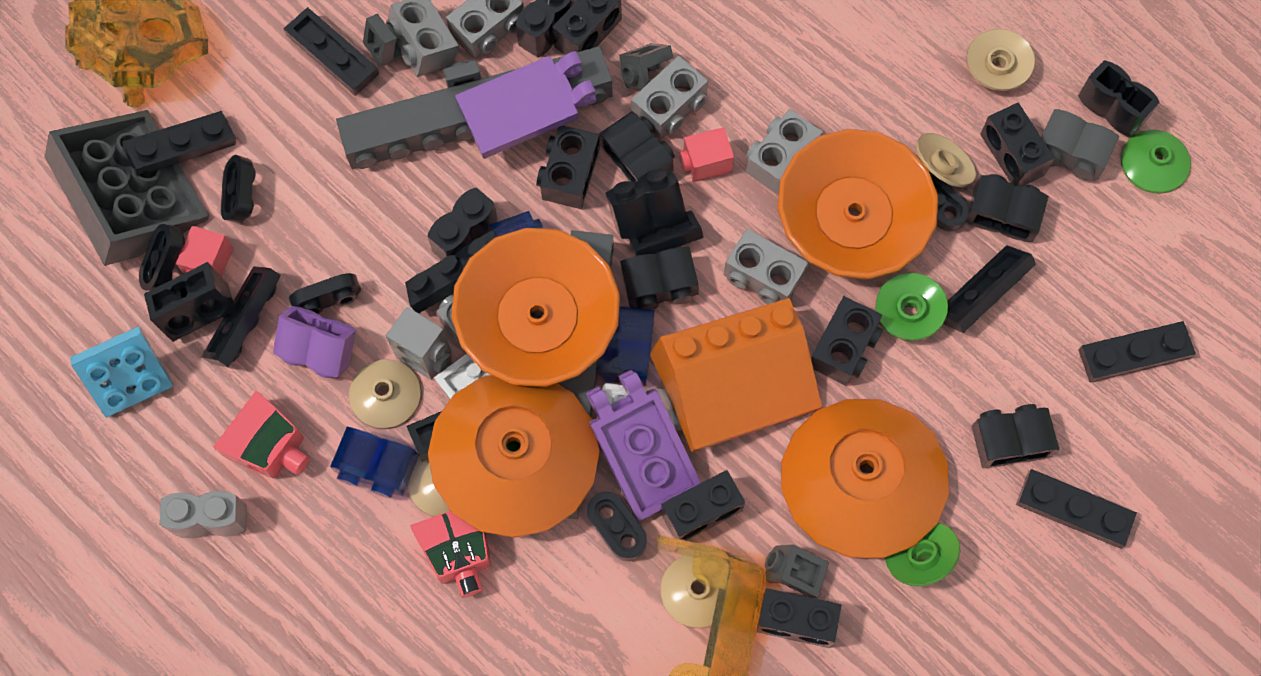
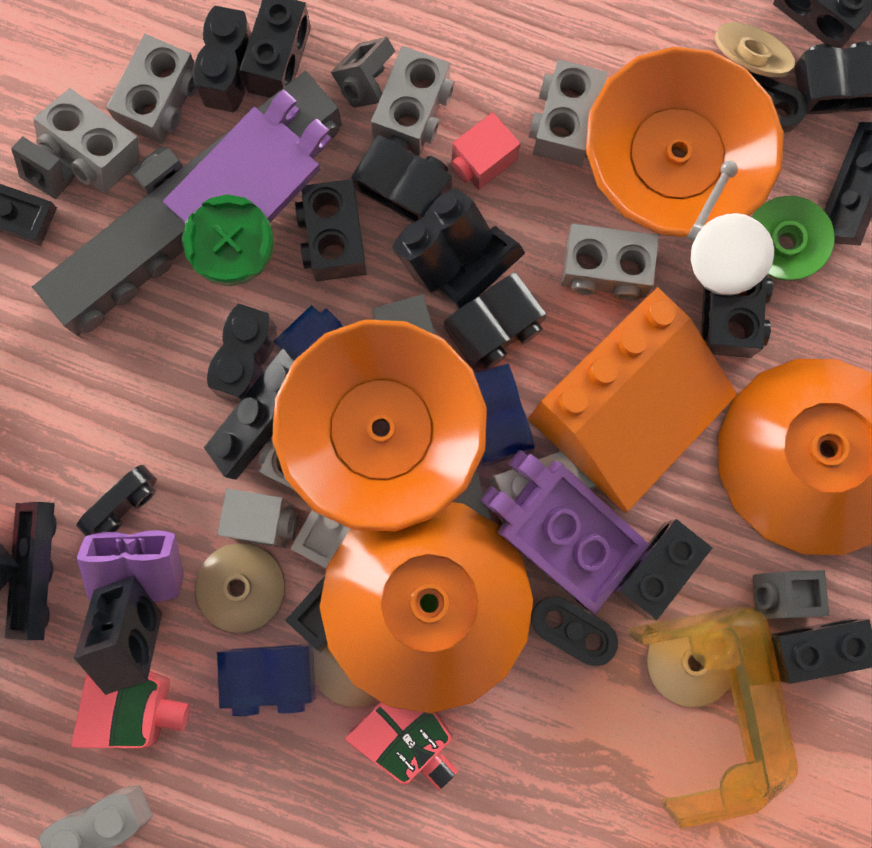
camera: 25 degrees left, 10 degrees up
none -> black brick [74,576,162,695]
none -> green tile [182,194,275,287]
none -> light grey hinge [687,160,738,242]
none -> white piece [690,213,774,296]

